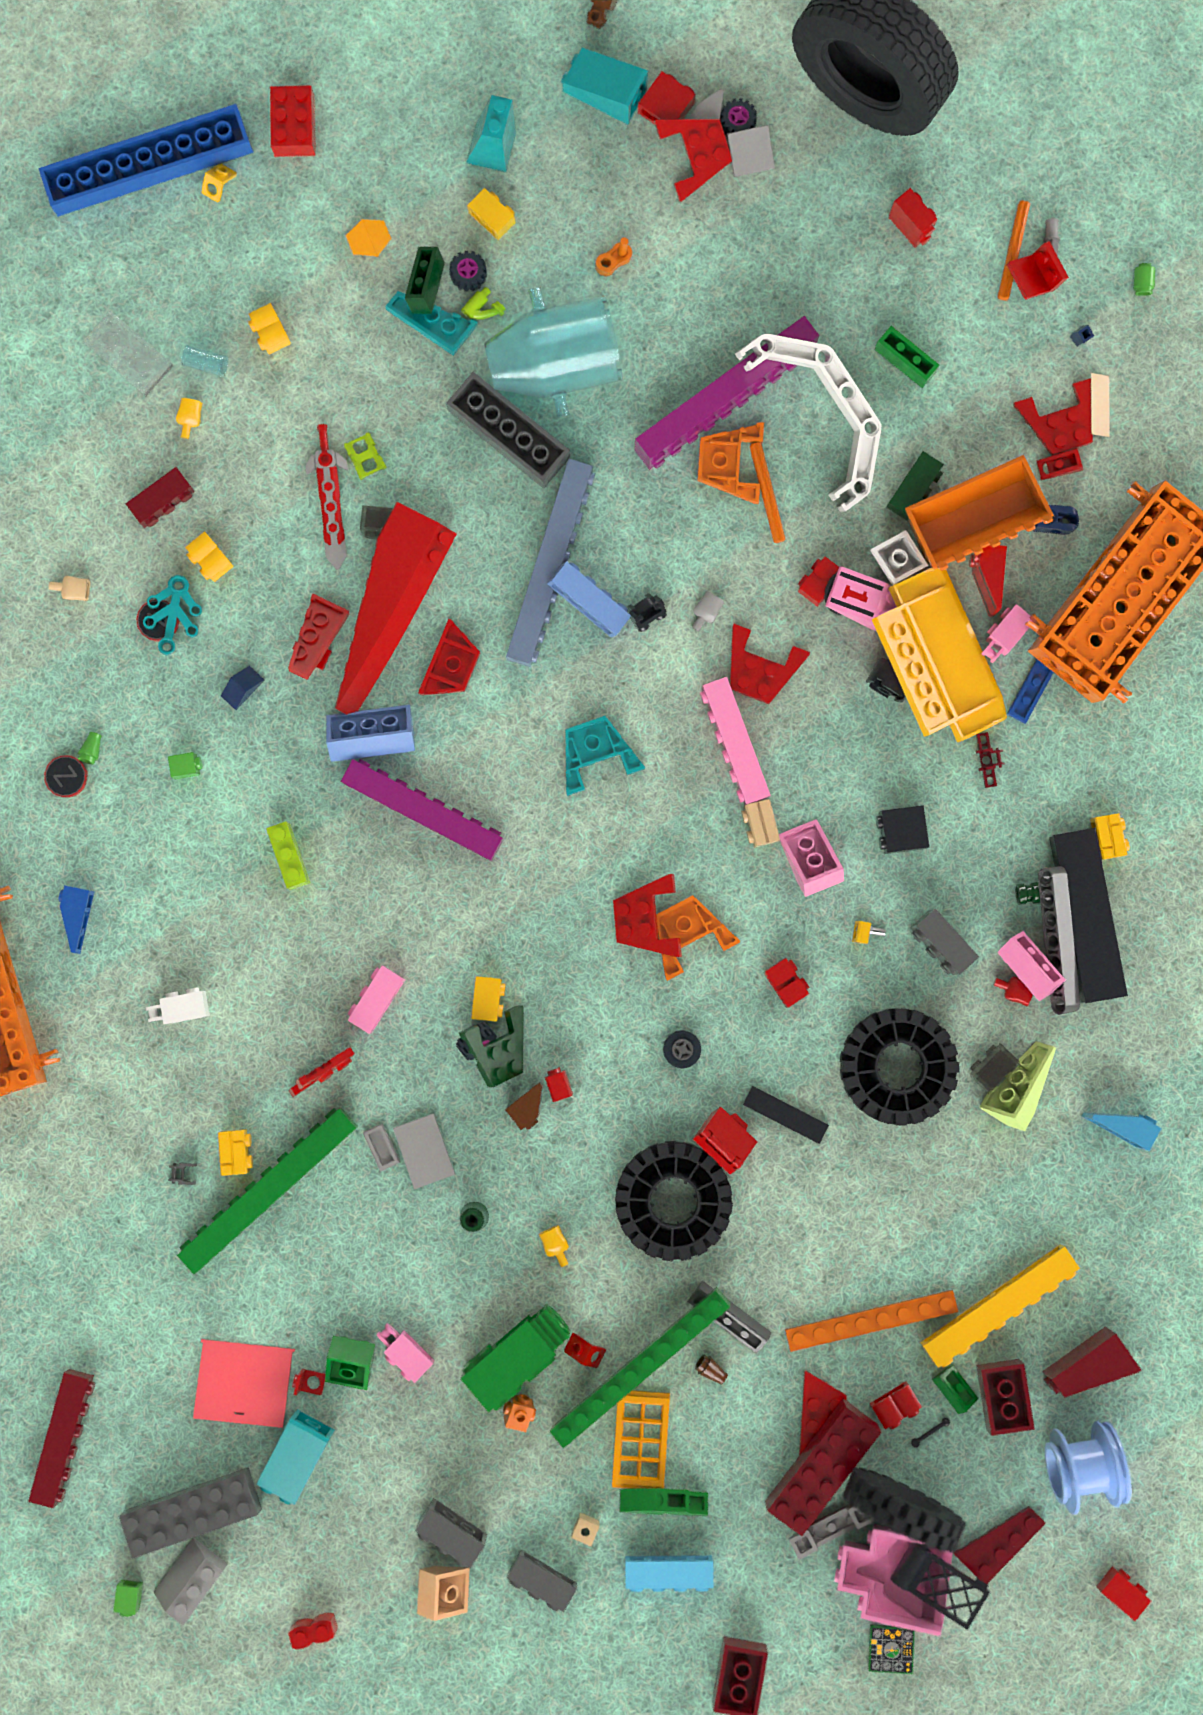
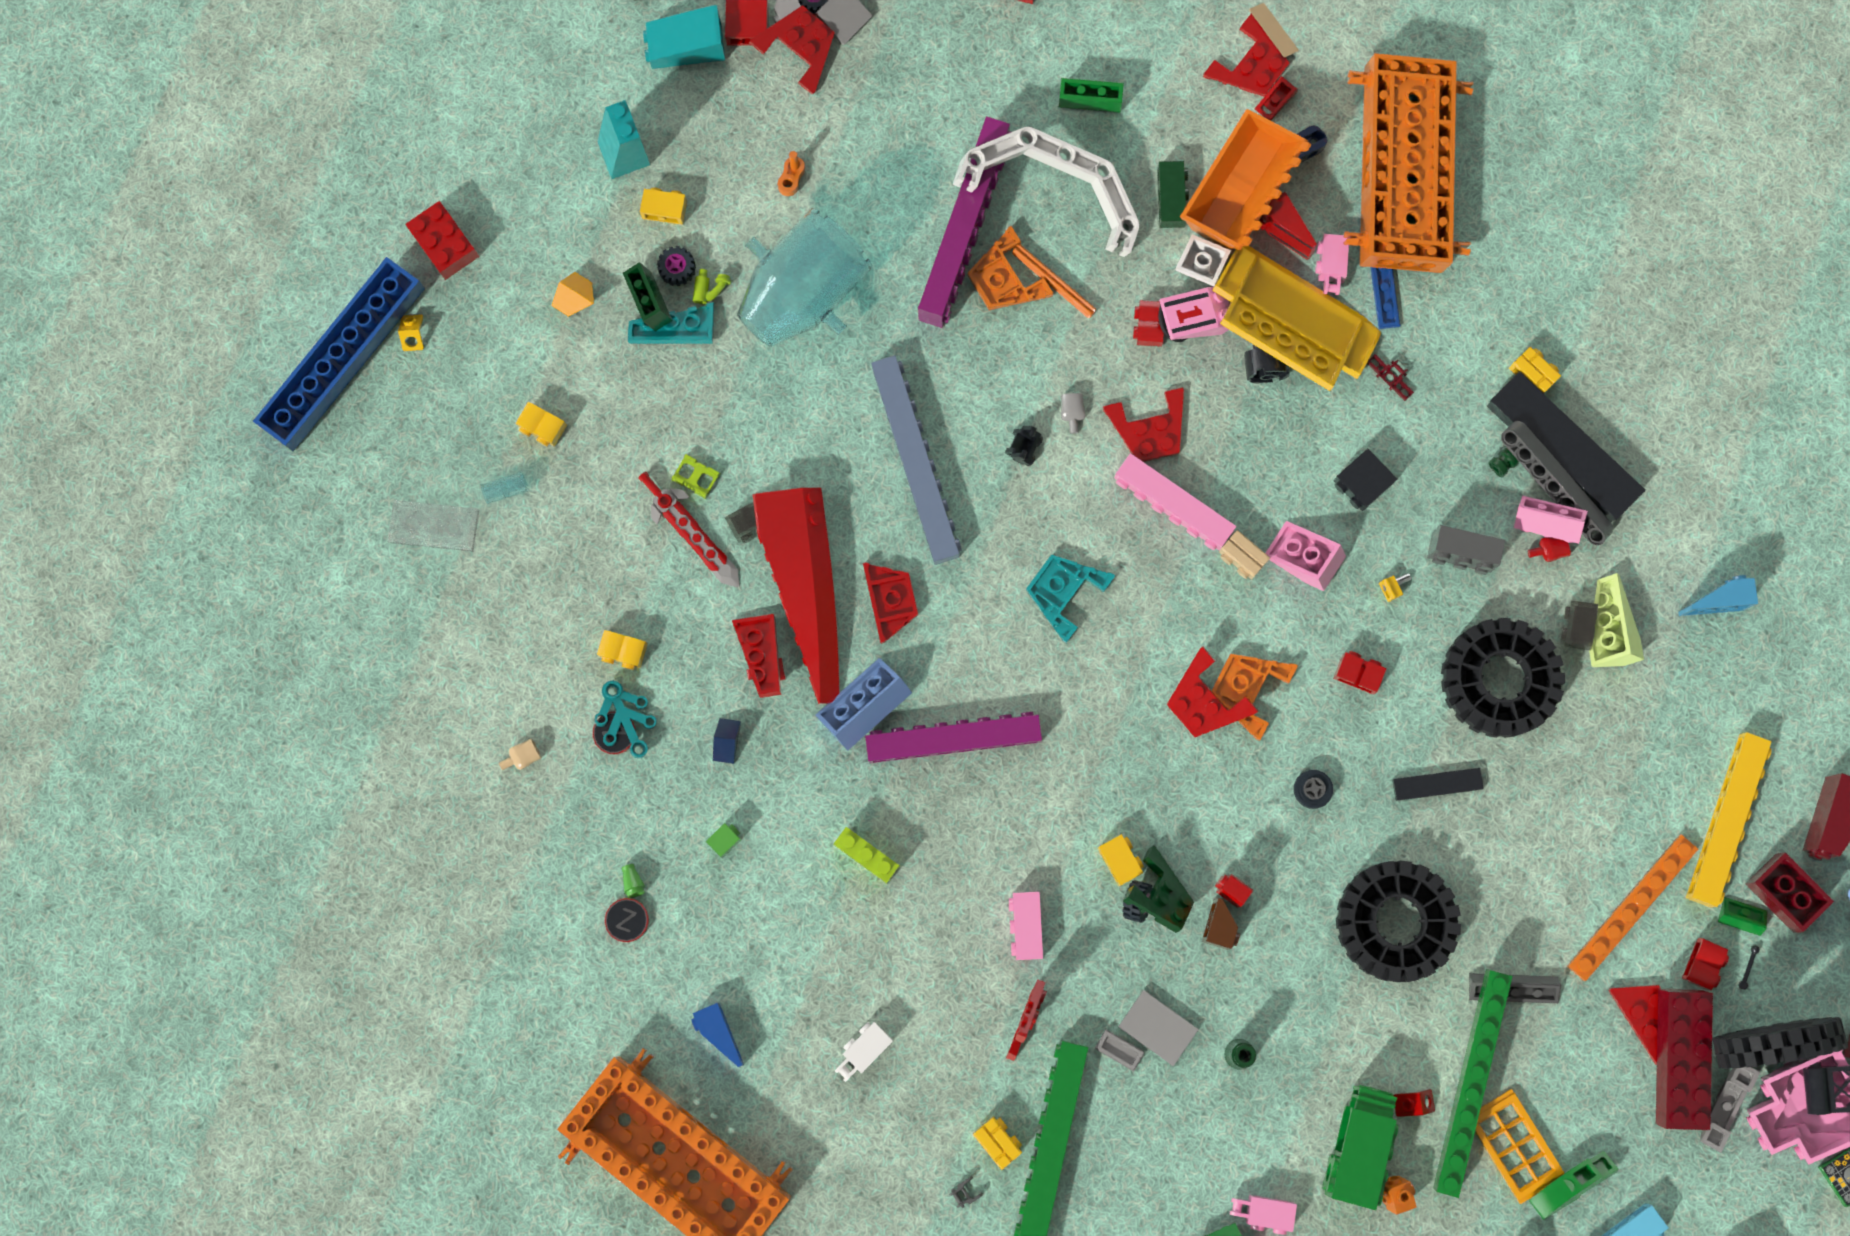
camera: 30 degrees left, 5 degrees down
dark red brick [125,467,195,528] -> none
yellow piece [176,398,203,439] -> none
dark grey brick [446,372,570,489] -> none
yellow piece [538,1225,569,1267] -> none
medium blue brick [547,561,631,637] -> none
red piece [693,1106,758,1174] -> none
reddish brown cone [695,1355,728,1385] -> none

